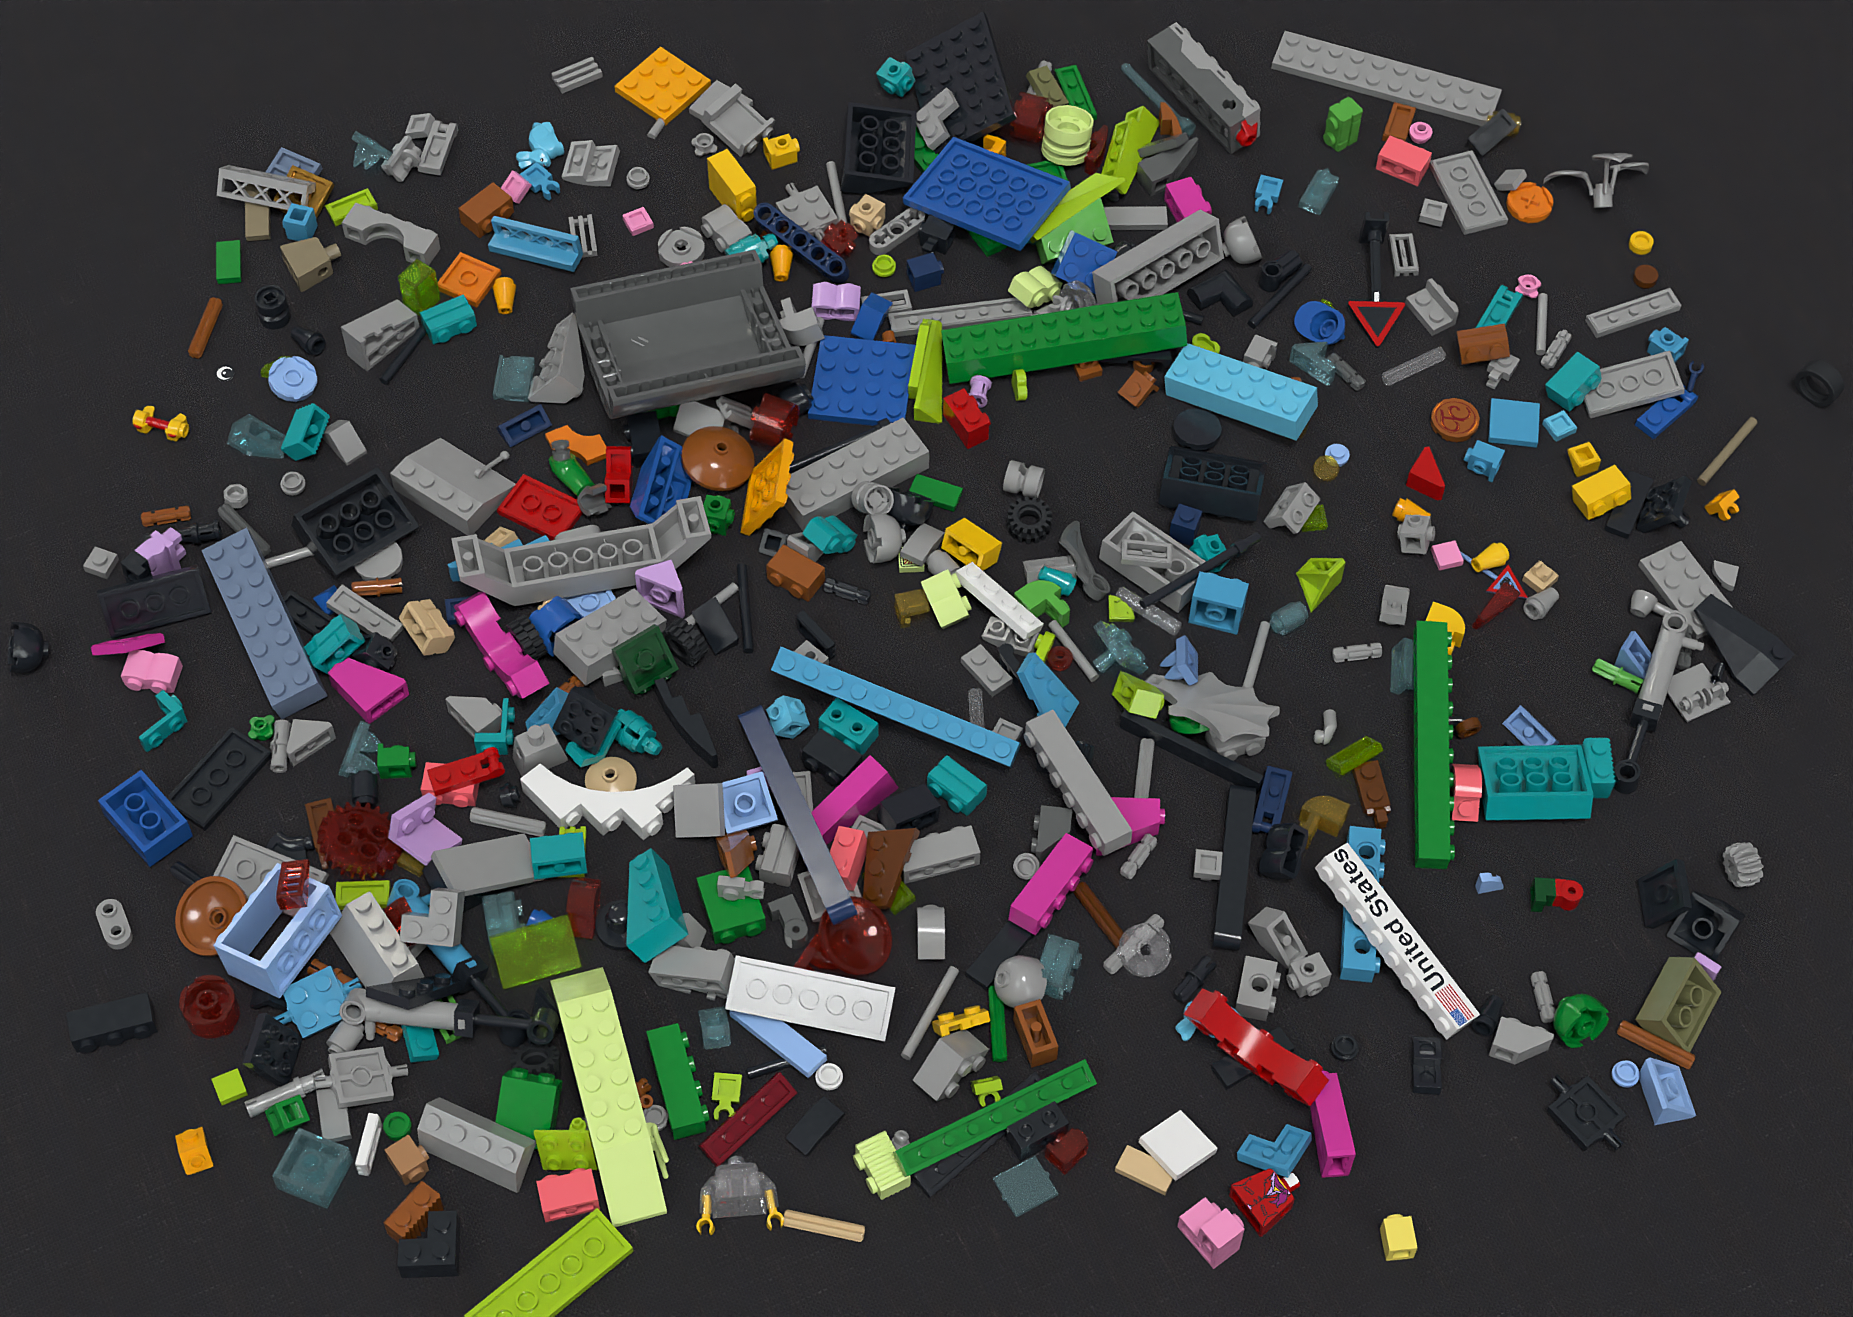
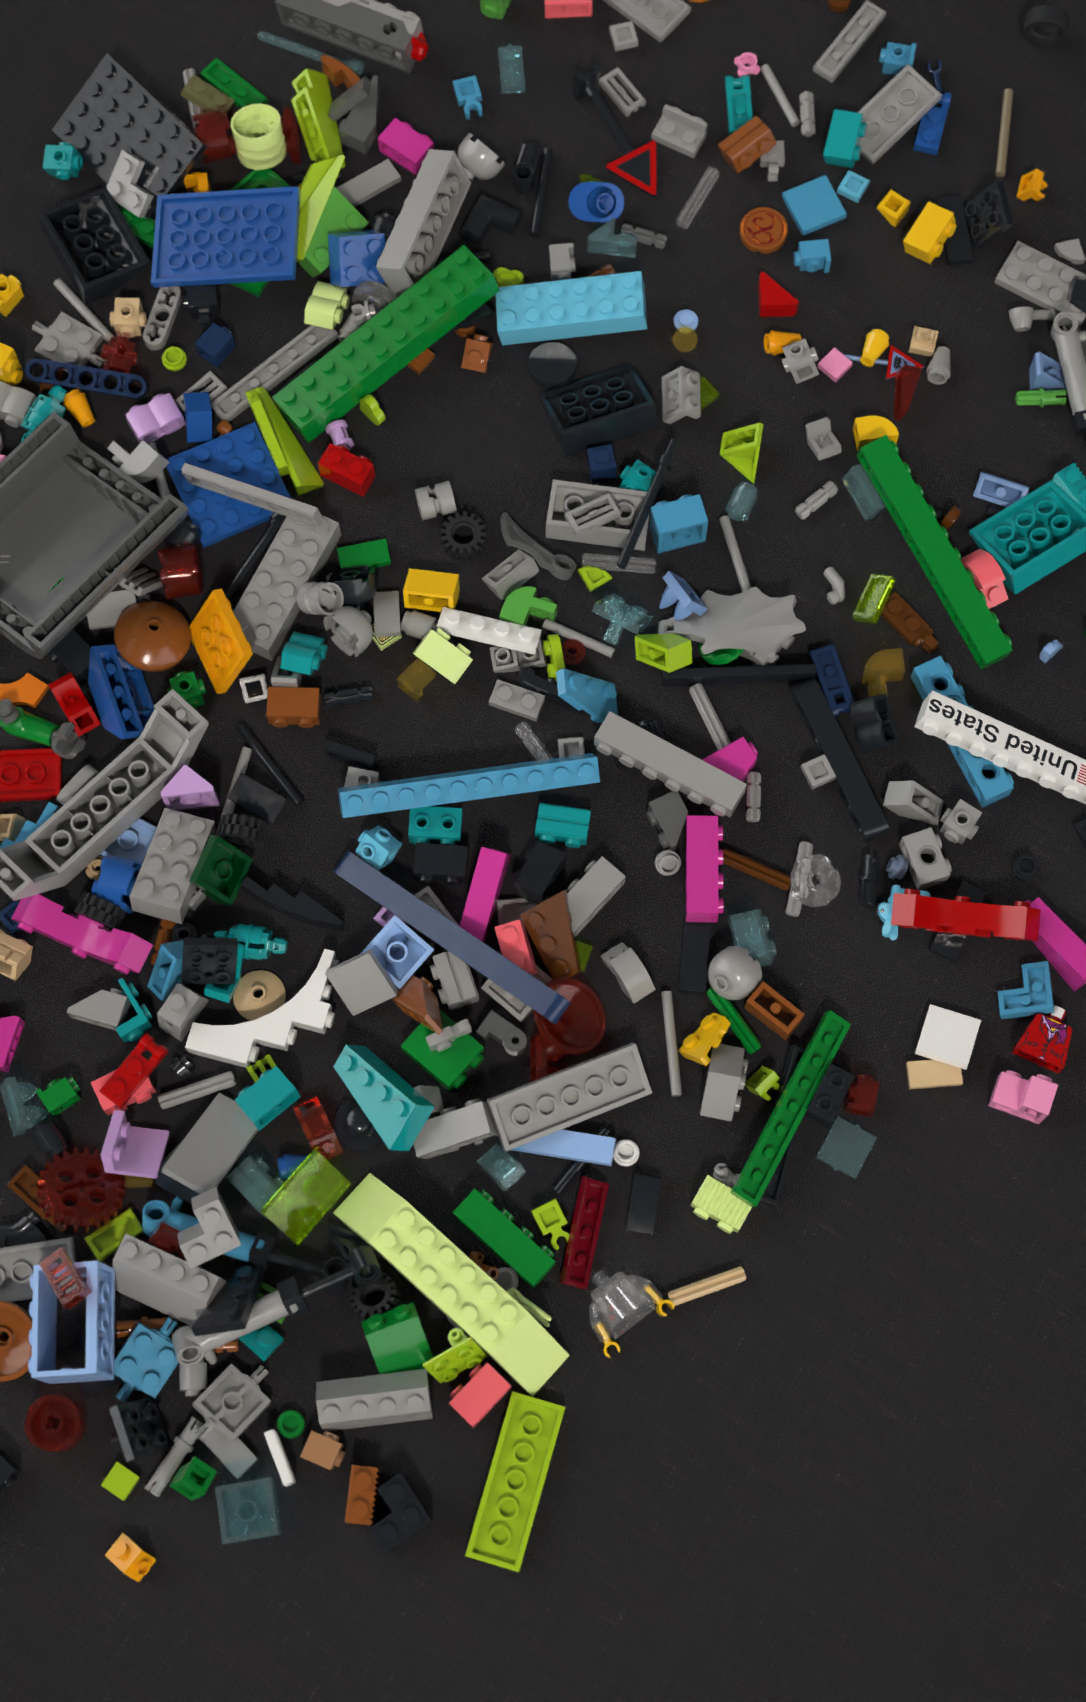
camera: 30 degrees left, 15 degrees up
teal cone [1037,566,1076,596] -> none
none -> light grey tile [181,463,323,527]
none -> sand blue plate [886,854,909,880]

